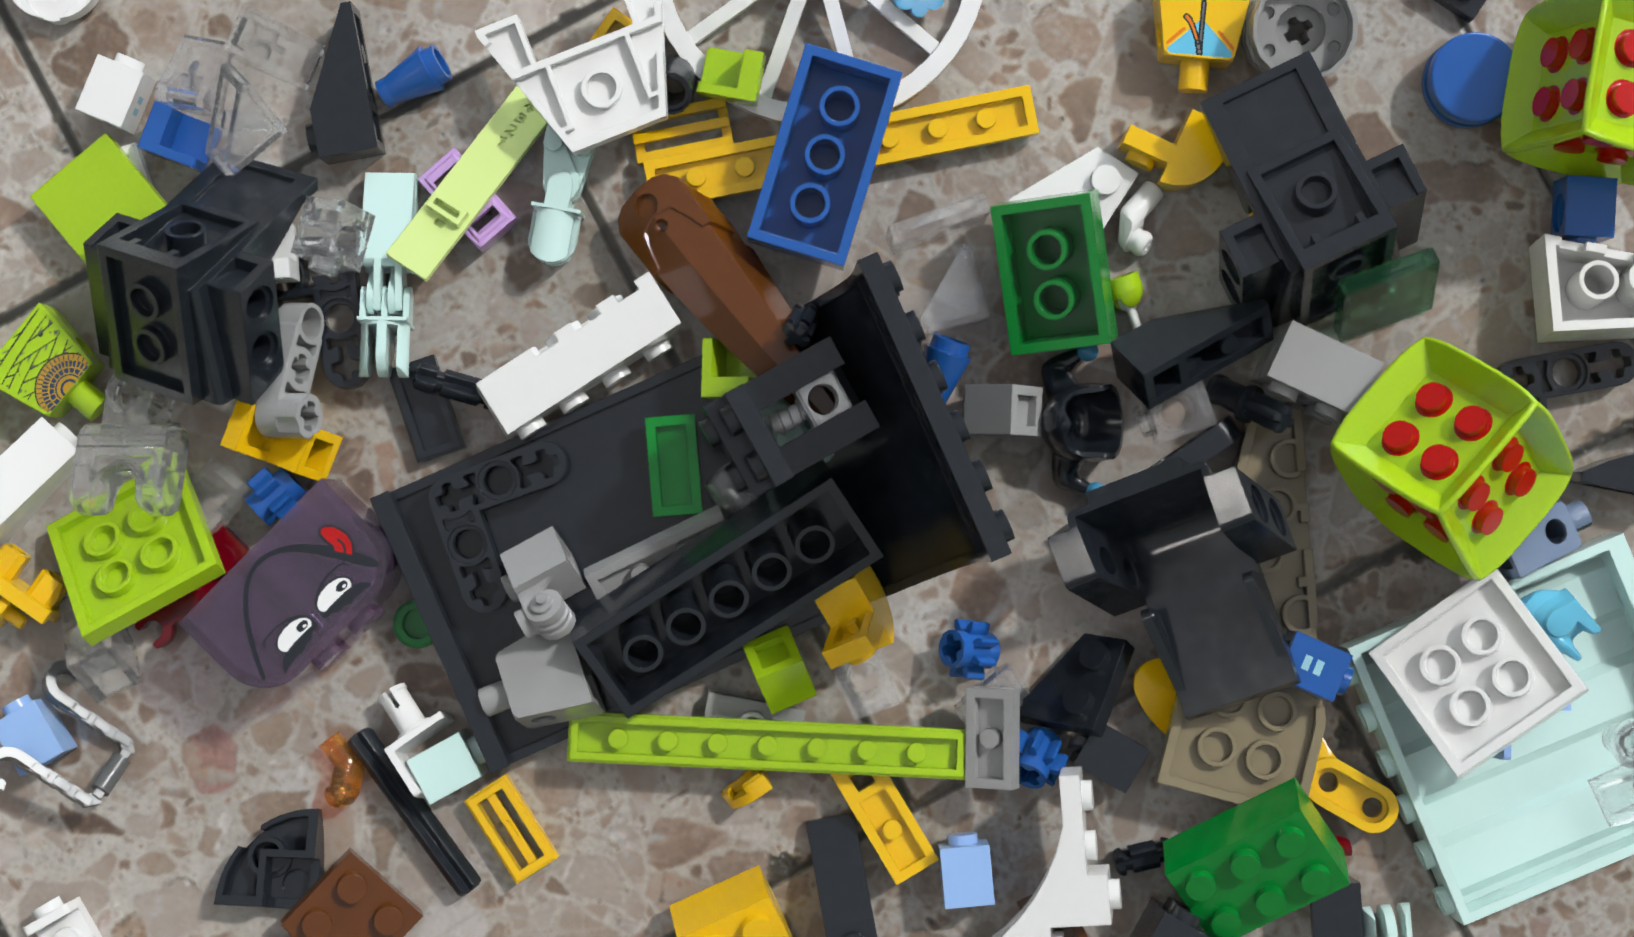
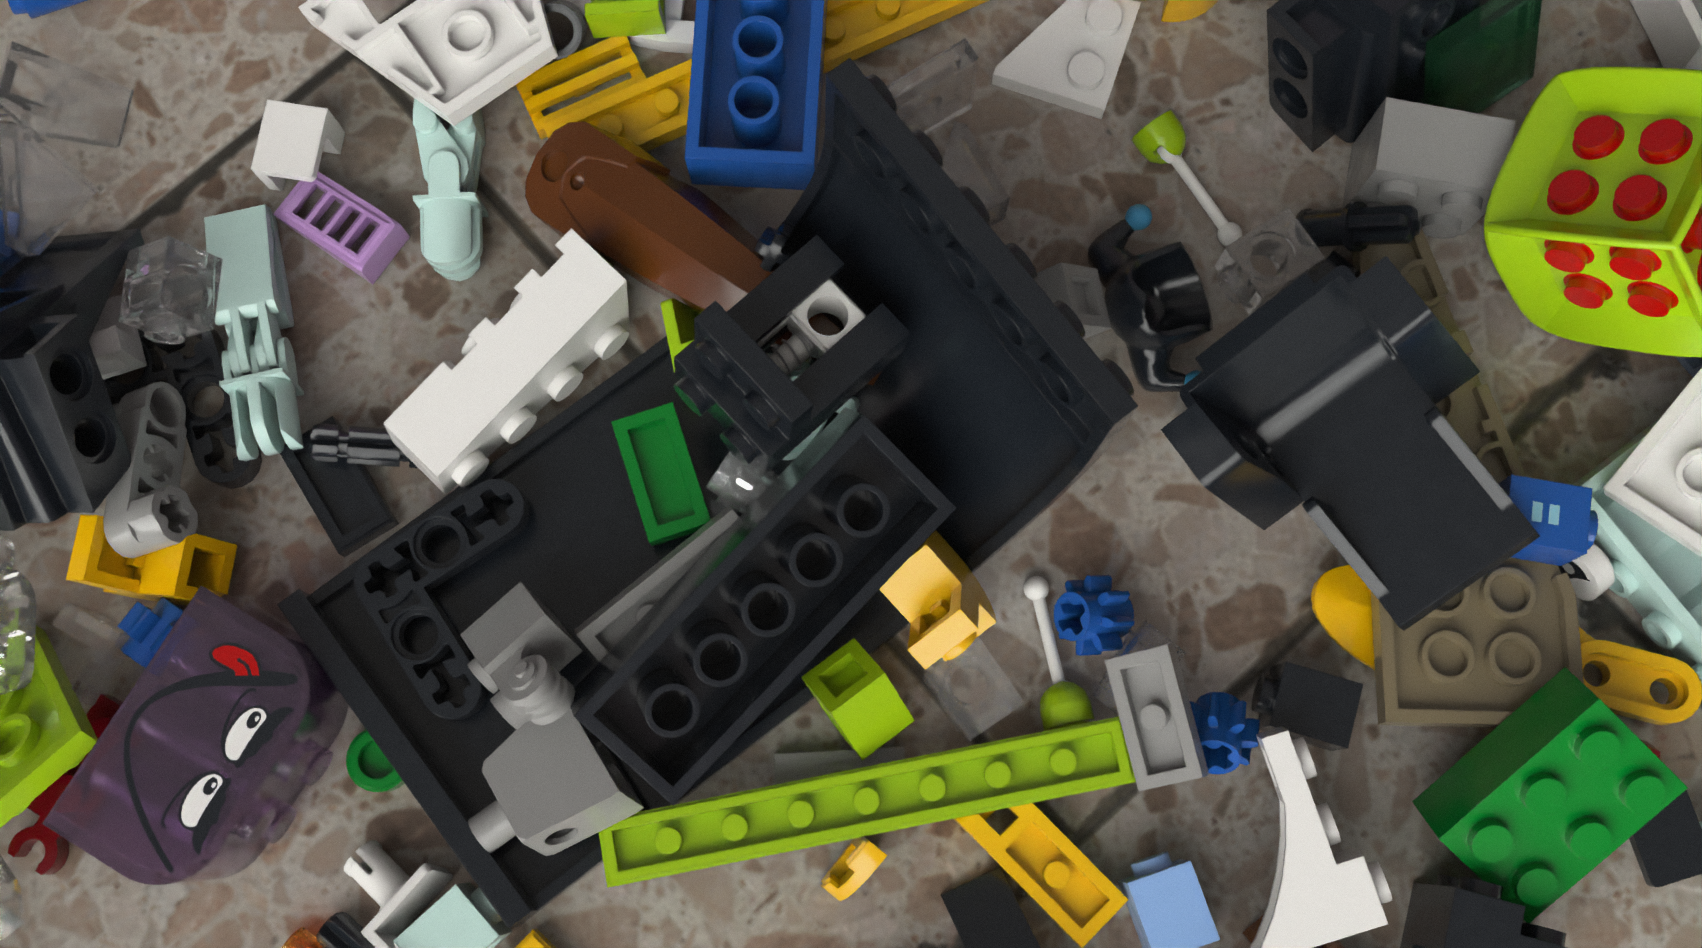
camera: 10 degrees left, 10 degrees down
black slope [305,1,386,165] -> none
blue cone [375,45,452,108] -> none
yellowish green piece [386,86,548,282] -> none
green brick [990,189,1118,356] -> none
black wing [1020,633,1135,738] -> none
black slope [1110,299,1274,410] -> none
black piece [1113,837,1168,876] -> none
white arm [1118,181,1164,257] -> none
none -> white panel [251,99,345,191]
none -> hinge [1023,576,1095,731]
none -> white tile [1558,543,1615,601]

